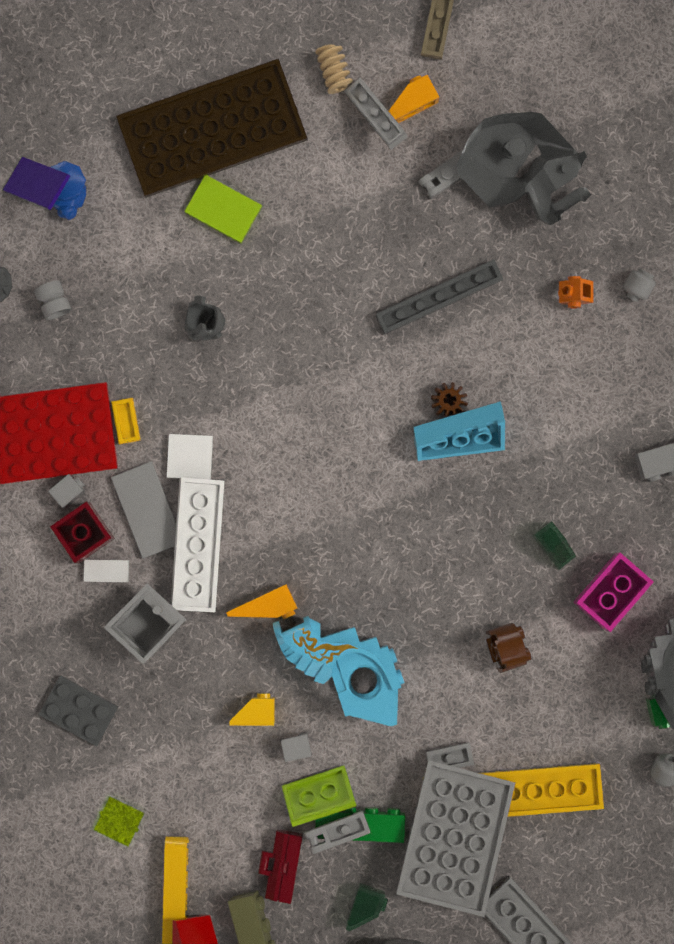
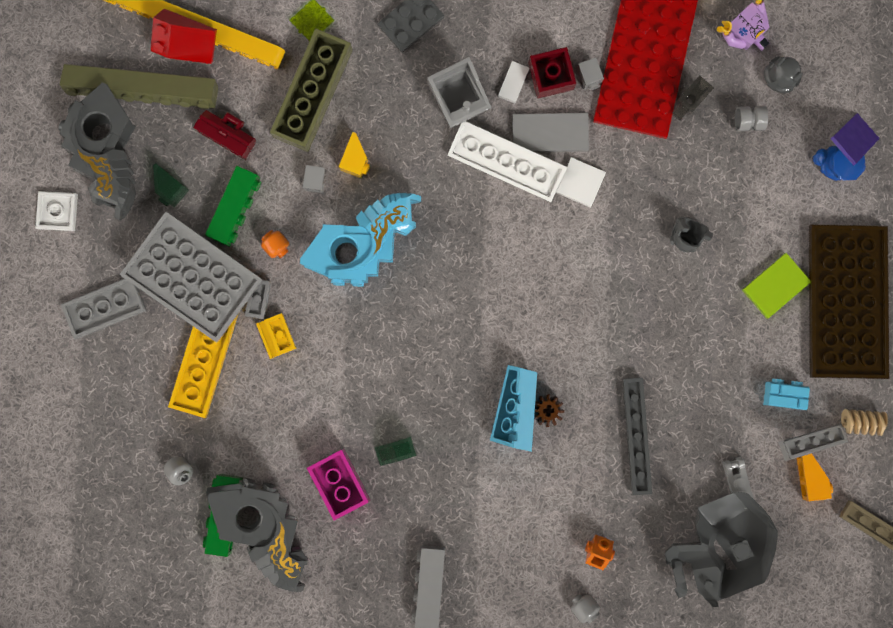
camera: 110 degrees right, 0 degrees up
yellow tile [111,398,141,445] -> none
light orange slope [226,584,298,619] -> none
lime tile [282,765,357,827] -> none
light grey plate [304,810,371,854] -> none
reddish brown brick [486,623,531,673] -> none
none -> yellow plate [256,313,297,359]
none -> orange head [261,230,289,259]
none -> olive brick [270,28,353,152]
none -> clear smoke torso [672,75,714,120]
none -> medium azure brick [763,379,810,410]

